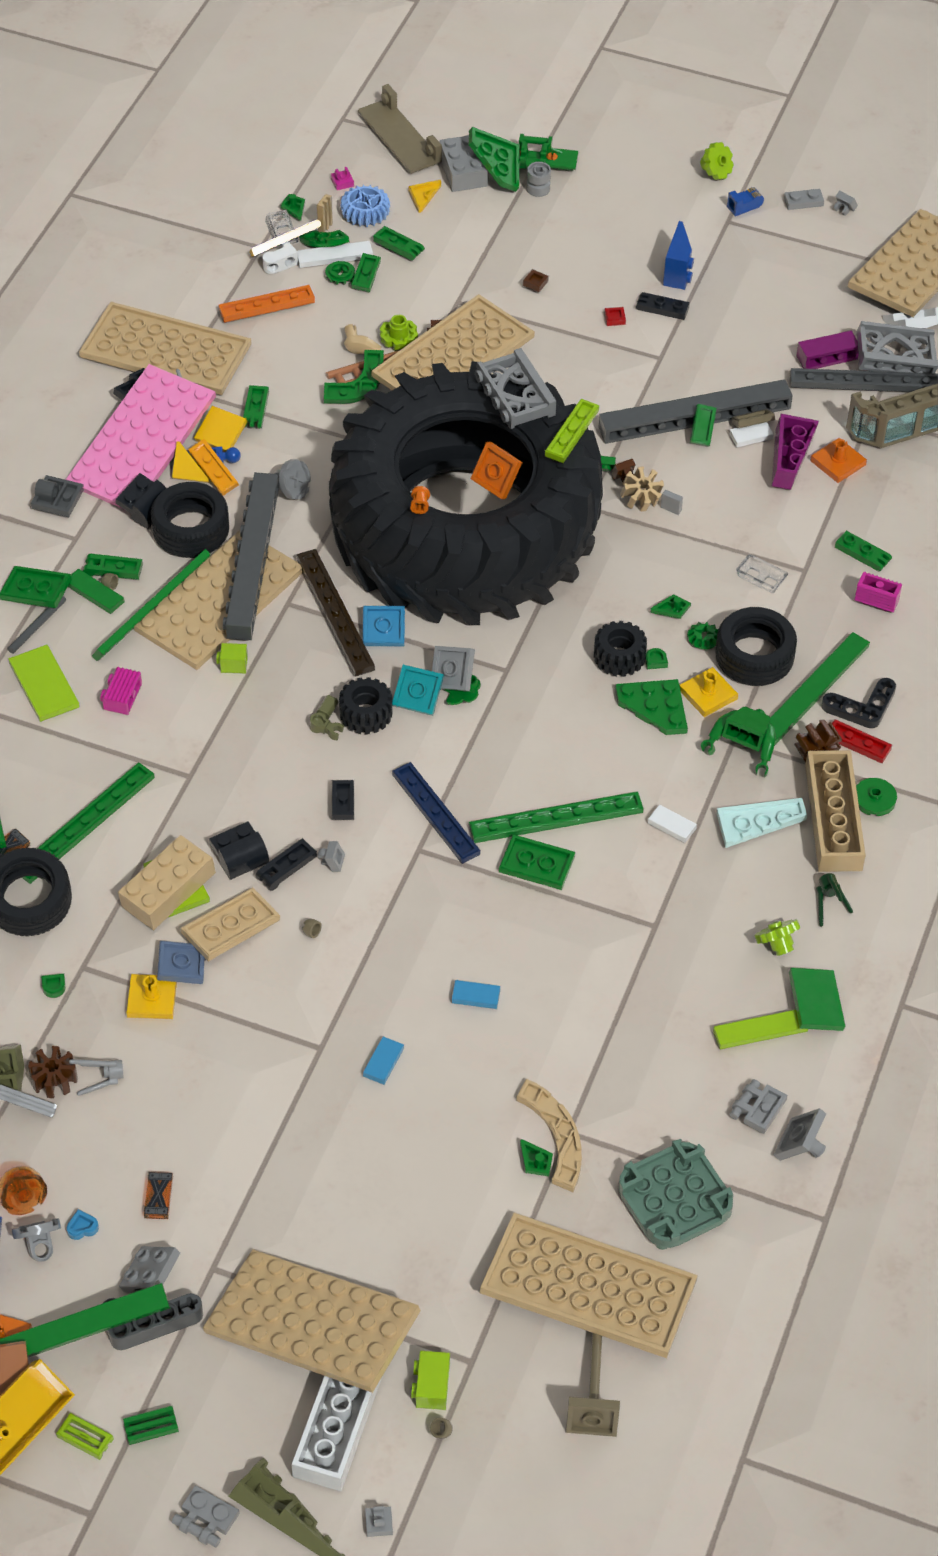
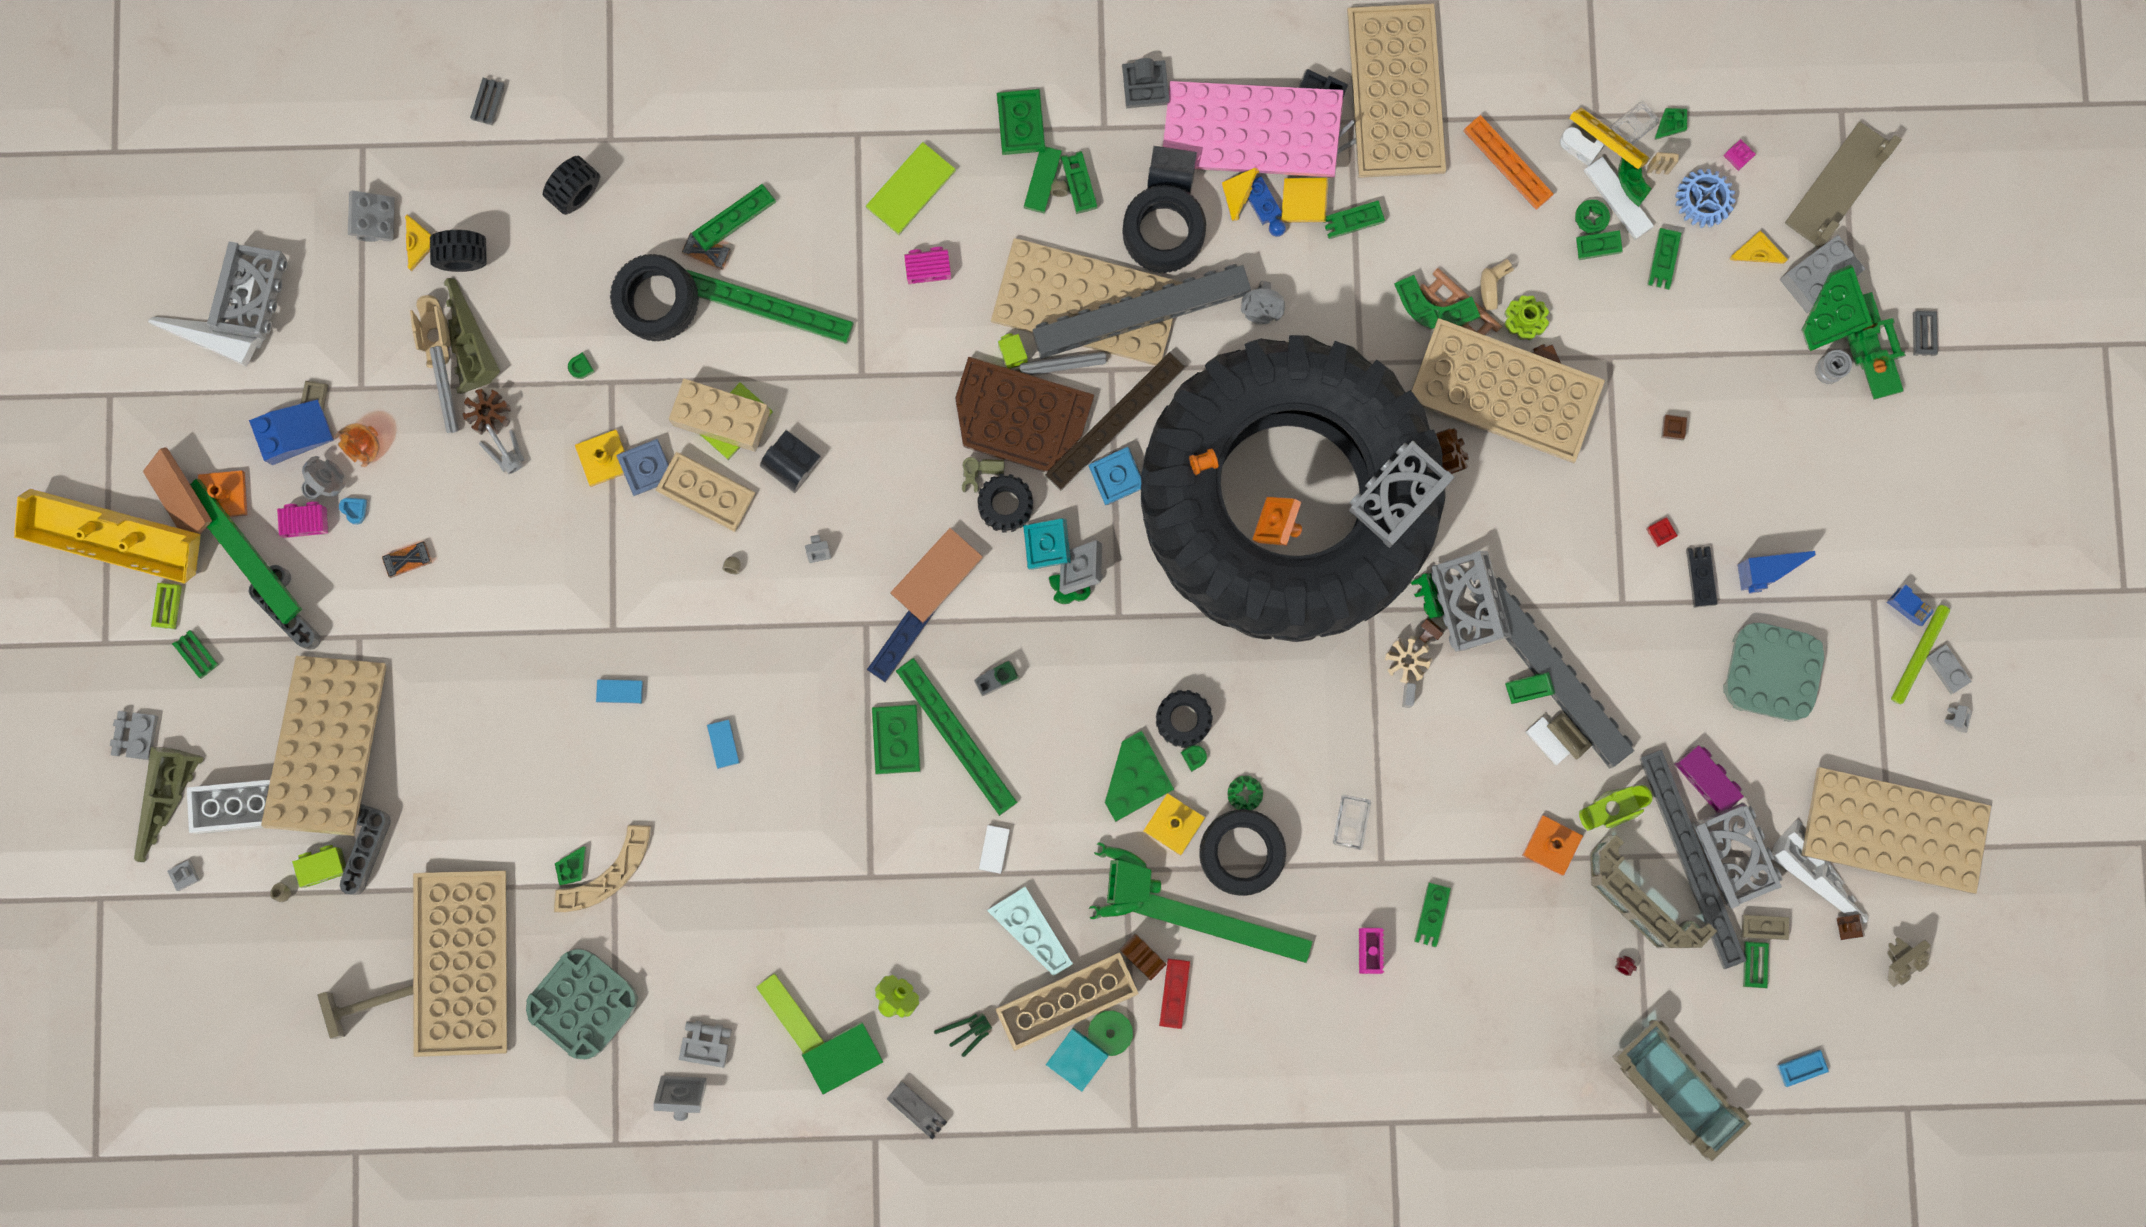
camera: 65 degrees right, 30 degrees up
dark grey bar [8,596,66,654] -> none
green tile [92,549,210,661] -> none
light grey plate [119,1246,180,1293] -> none
light orange tile [188,439,239,496] -> none
black plate [255,838,317,891] -> none
black plate [332,780,354,820] -> none
lime tile [545,399,599,463] -> none
green piece [650,594,691,619] -> none
lime plant [700,142,734,180] -> none
magenta wedge [772,414,819,490] -> none
black beam [822,678,896,728] -> none
none -> dark pink brick [277,502,328,538]
none -> dark grey beam [340,804,391,895]
none -> hinge [887,1081,947,1140]
none -> nougat tile [890,528,983,623]
none -> reddish brown plate [955,357,1094,473]
none -> leg [974,661,1020,696]
none -> light grey axle [1020,352,1107,375]
none -> teal tile [1046,1028,1109,1092]
none -> light grey fence [1431,551,1512,652]
none -> lime piece [1579,785,1652,831]
none -> sand green plate [1723,623,1824,722]
none -> lime axle [1891,605,1950,705]
none -> dark grey tile [1913,311,1938,356]

